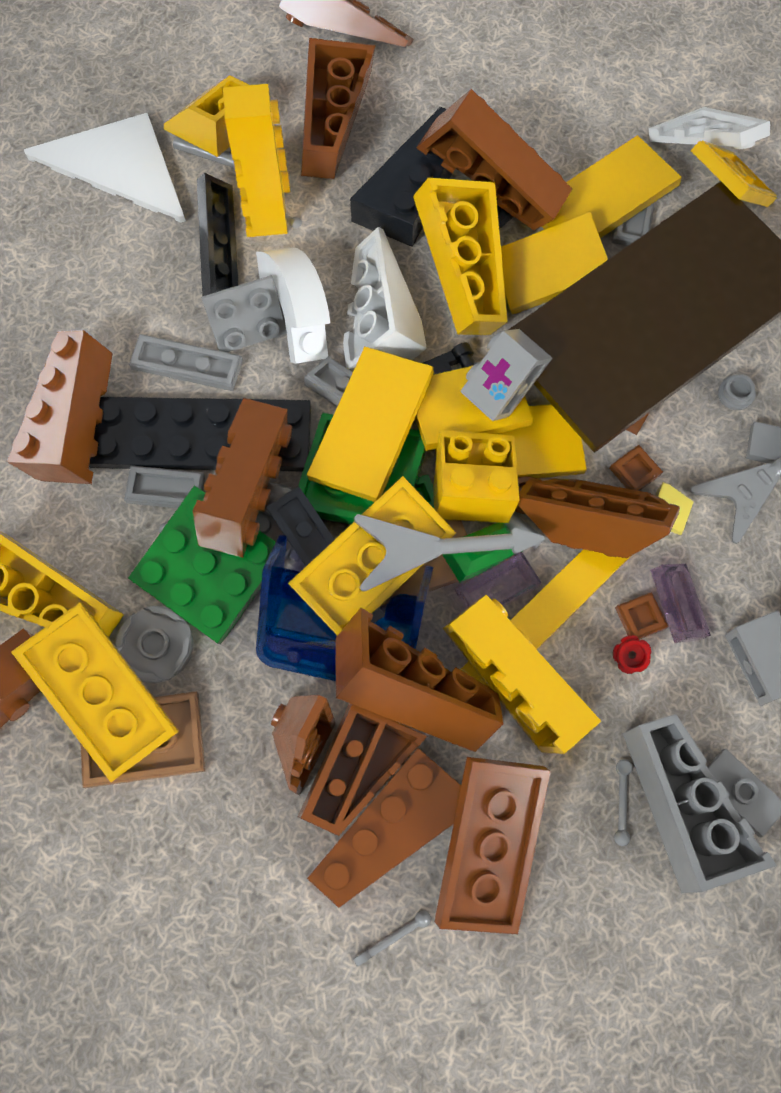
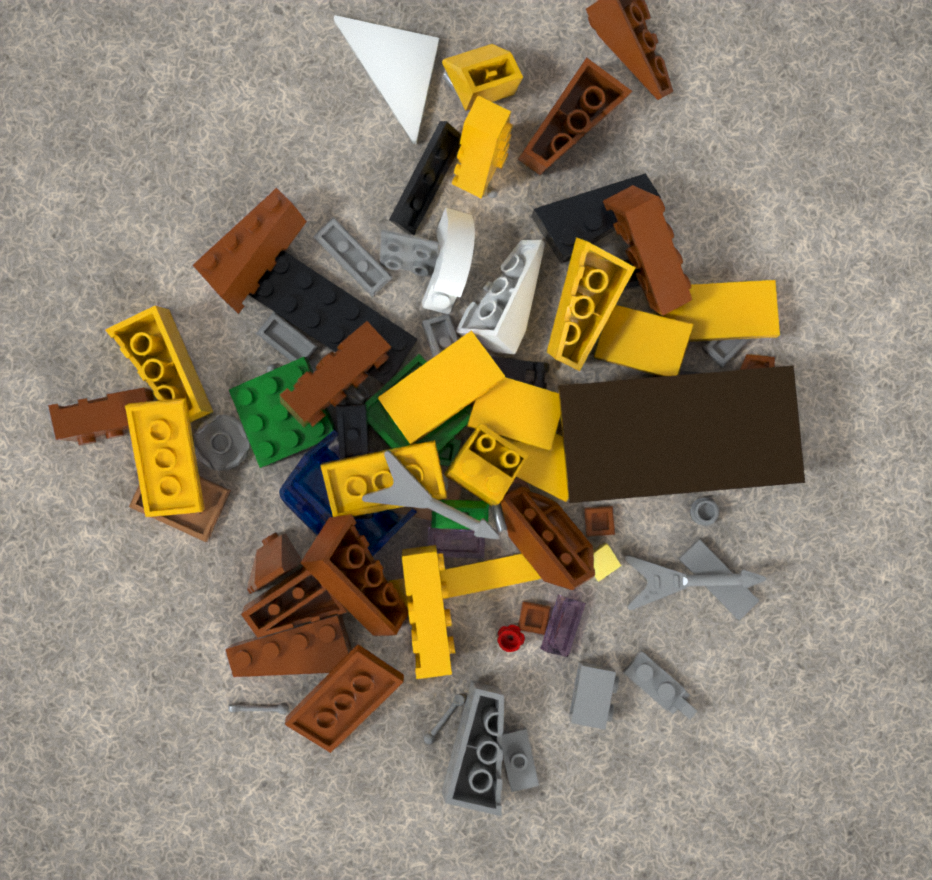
camera: 25 degrees right, 15 degrees up
light grey brick [460,329,552,421] -> none
white wing [648,107,770,149] -> none
yellow tile [691,140,777,207] -> none

